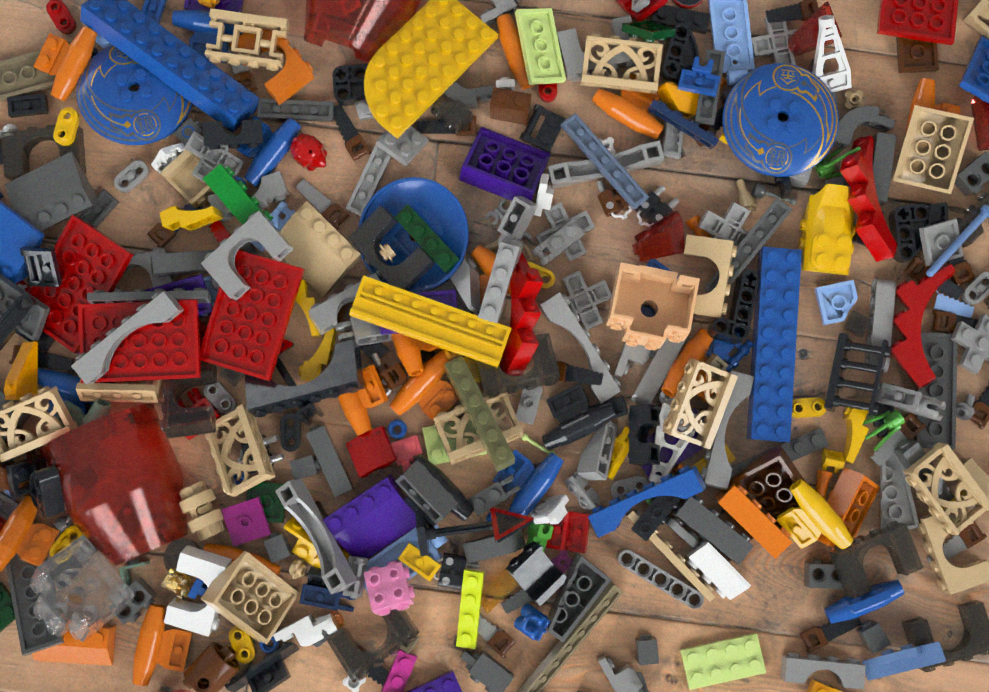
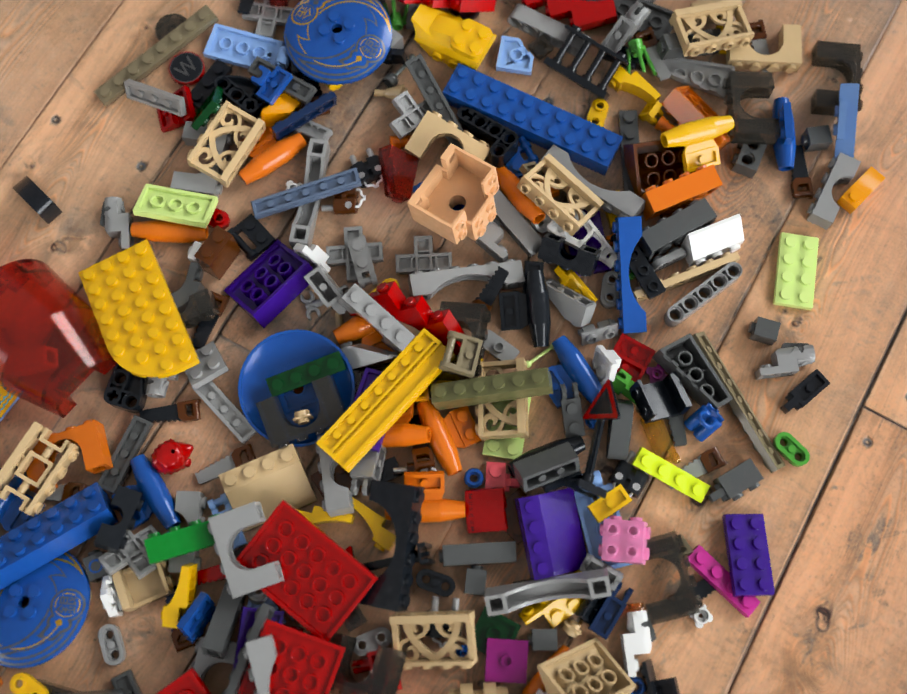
camera: 70 degrees left, 10 degrees down
none -> blue plate [176,591,216,643]
none -> dark tan plate [439,331,483,378]

